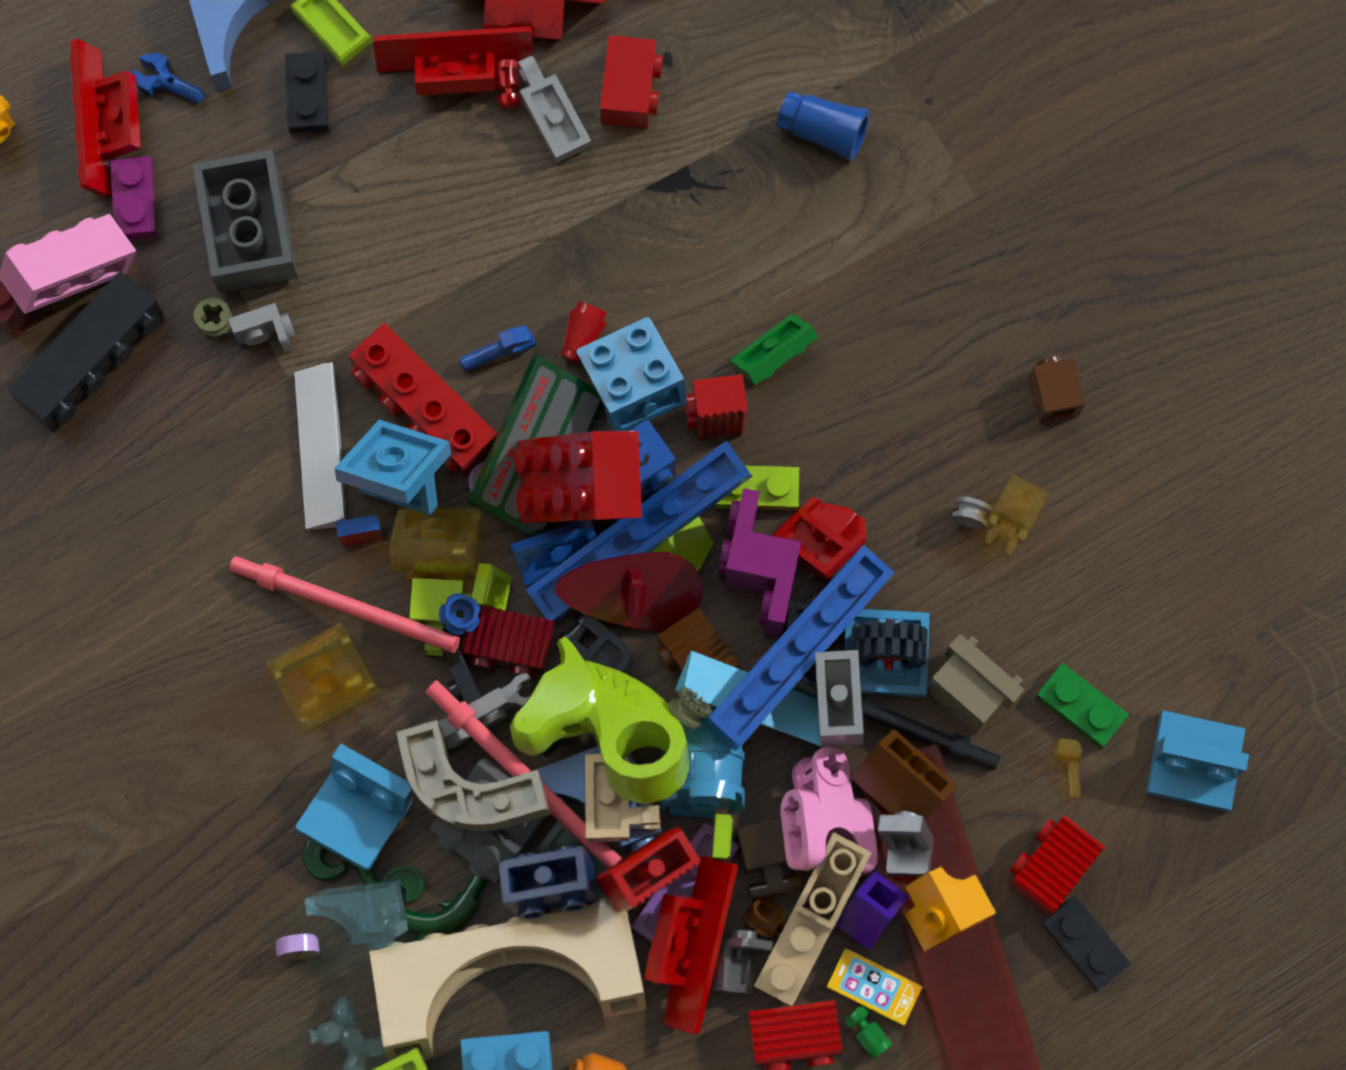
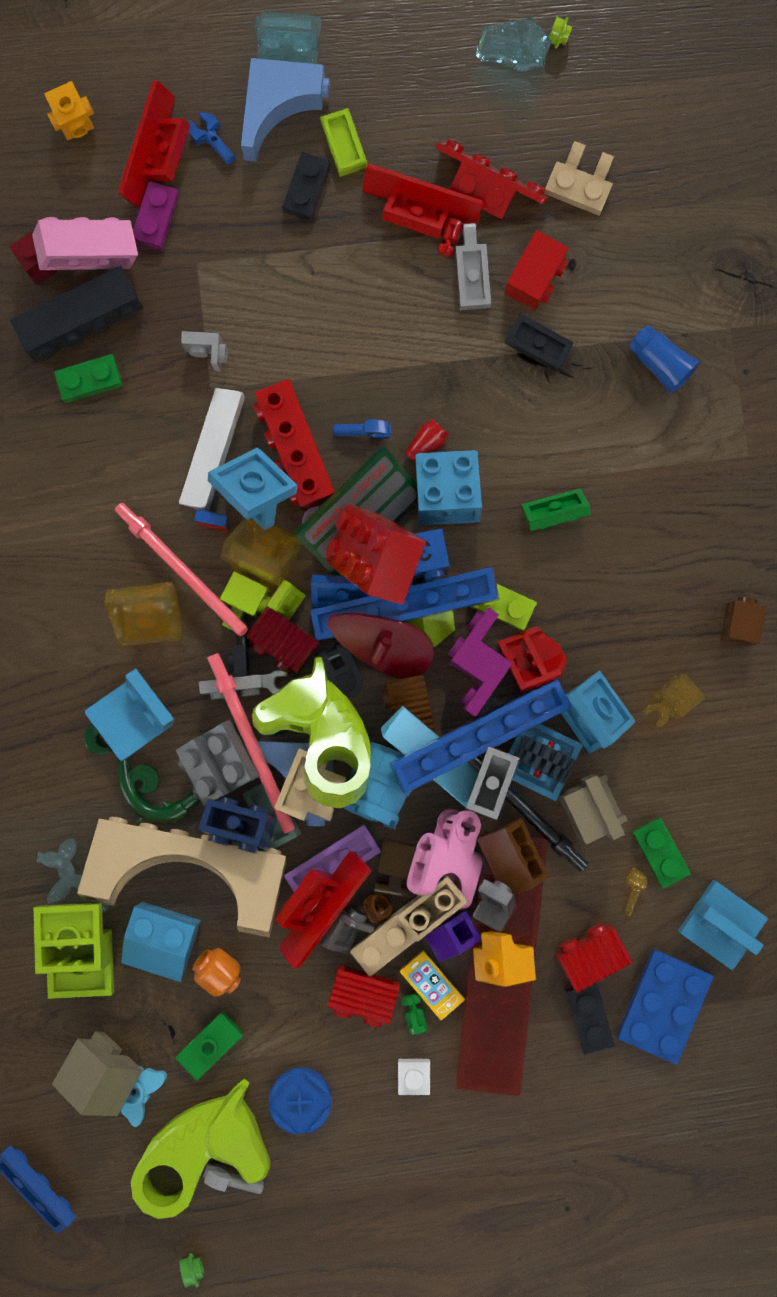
camera: 30 degrees right, 10 degrees up
dark grey brick [192,149,298,293] -> none
olive bush [194,297,232,338] -> none
lavender tile [275,934,320,960] -> none
clear light blue arch [304,880,408,949] -> none
dark tan plate [396,720,551,831] -> none
blue plate [439,593,480,635] -> none
red brick [596,827,700,912] -> none
olive bush [668,687,712,729] -> none
red brick [685,374,748,441] -> none
lime tile [712,814,733,862] -> none
light grey bush [951,497,992,530] -> none
none -> green plate [54,354,124,403]
none -> black plate [505,313,574,373]
none -> dark azure bracket [561,670,636,754]
none -> blue plate [616,948,714,1065]

